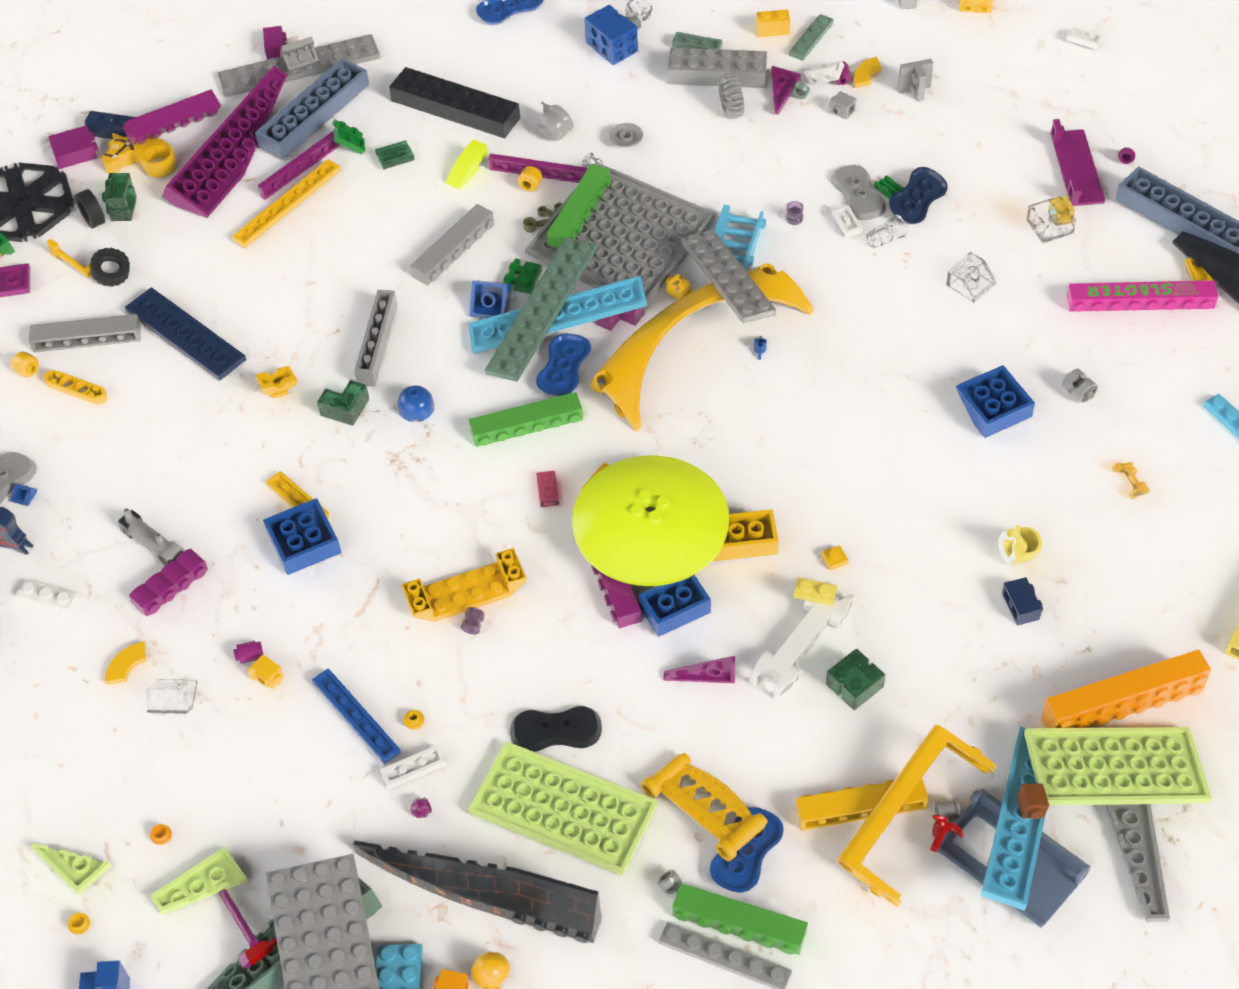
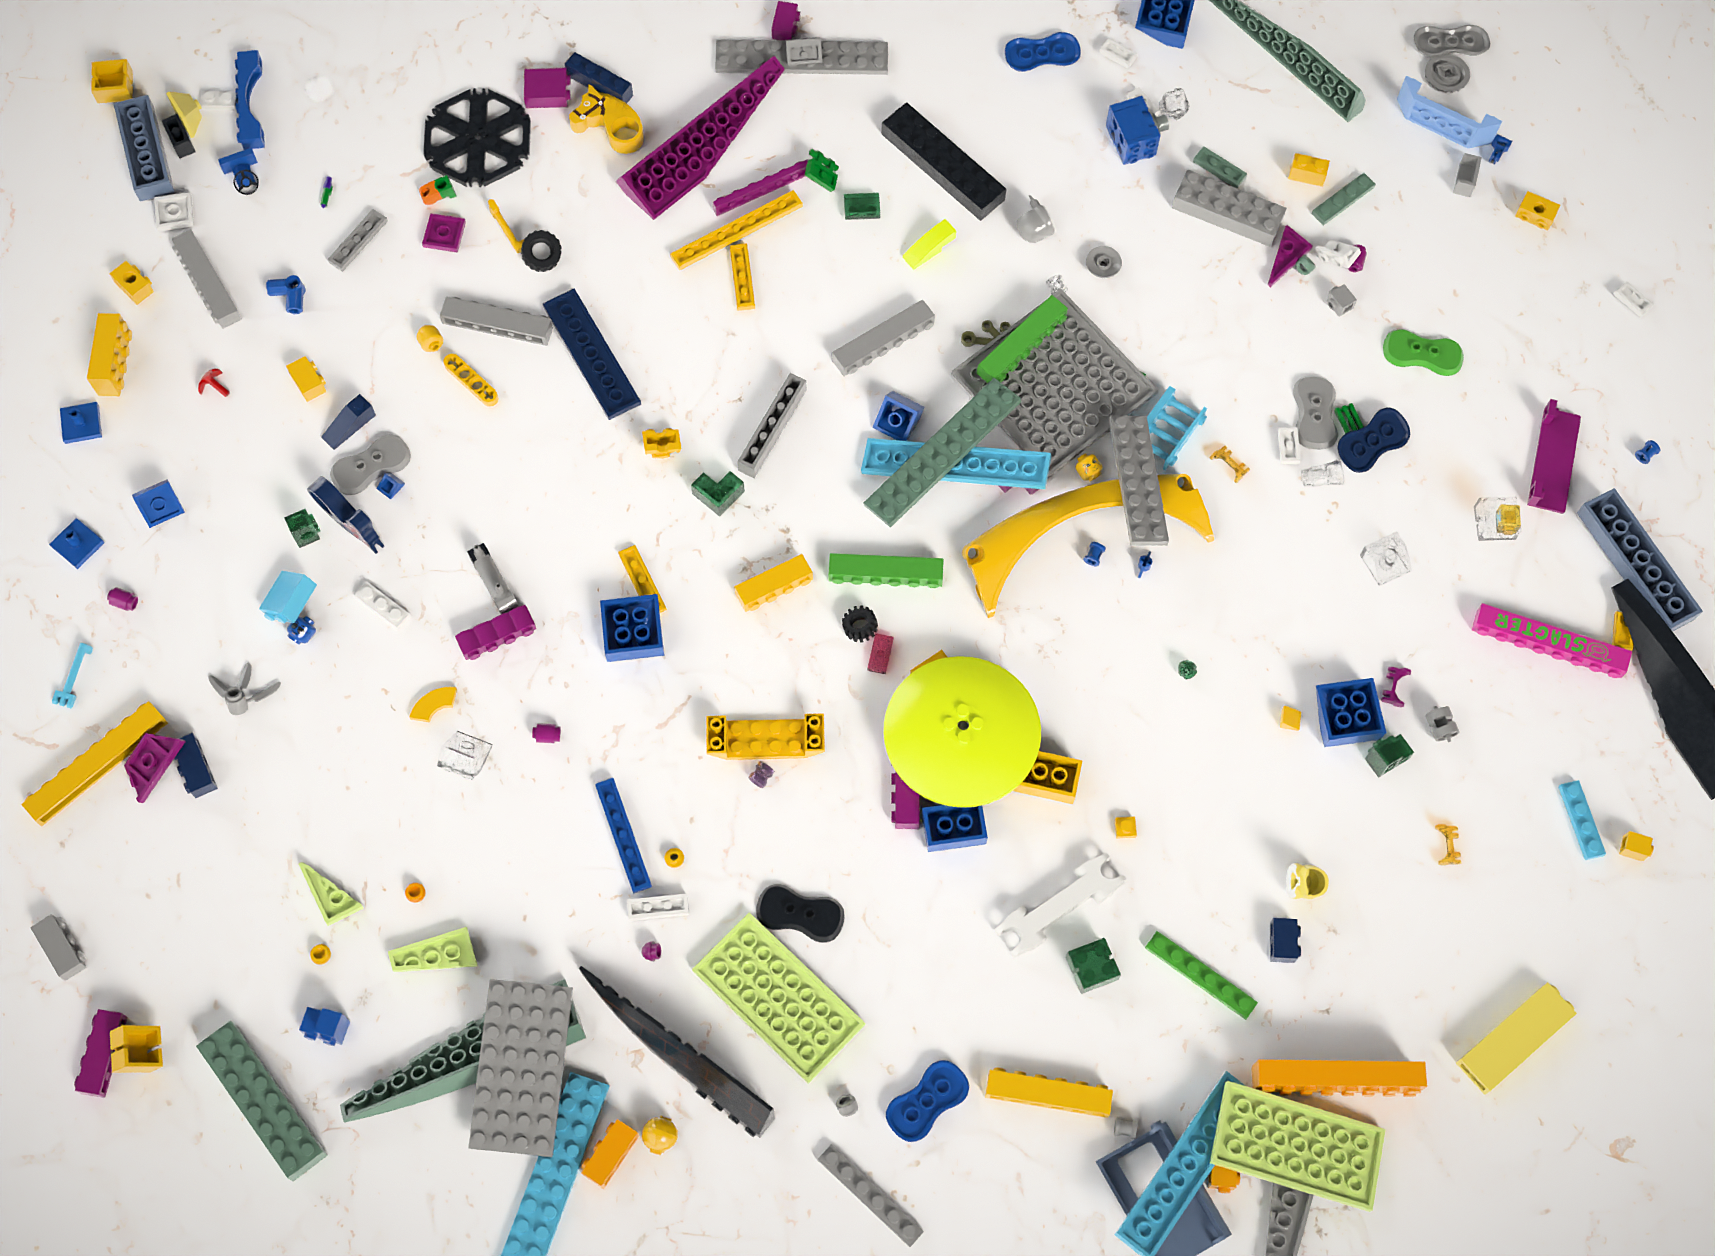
camera: 15 degrees right, 15 degrees up
black tyre [75,189,106,228] -> none
clear green piece [102,173,137,221] -> none
magenta brick [123,89,221,145] -> none
magenta piece [219,889,277,969] -> none
yellow window [247,654,284,689] -> none
sand blue brick [255,58,370,160] -> none
cylinder [397,385,434,422] -> none
magenta plate [488,153,588,183] -> none
green plate [503,258,542,294] -> none
yellow head [518,166,542,192] -> none
blue plate [536,334,591,396] -> none
yellow piece [640,752,767,862] -> none
magenta wing [663,656,735,684] -> none
bright green brick [672,883,808,955] -> none
light grey gear [718,74,744,119] -> none
clear purple wheel [786,201,804,225] -> none
light yellow plate [793,577,837,606] -> none
yellow piece [837,724,997,907] -> none
yellow tile [854,57,882,88] -> none
light grey bracket [898,58,934,102] -> none
red plant [930,815,964,853] -> none
dark orange brick [1016,783,1050,819] -> none
magenta plate [1118,147,1135,164] -> none
none -> yellow tile [729,243,755,311]
none -> yellow brick [734,554,813,612]
none -> black tyre [842,605,878,643]
none -> blue bush [1083,542,1106,567]
none -> bright green plate [1145,931,1258,1020]
none -> clear green plate [1178,659,1197,680]
none -> light orange brick [1208,1165,1240,1193]
none -> clear yellow piece [1210,445,1251,483]
none -> yellow slope [1280,706,1301,731]
none -> clear green brick [1365,734,1415,778]
none -> magenta piece [1381,666,1412,707]
none -> bright green plate [1383,330,1464,376]
none -> blue bush [1635,440,1661,464]

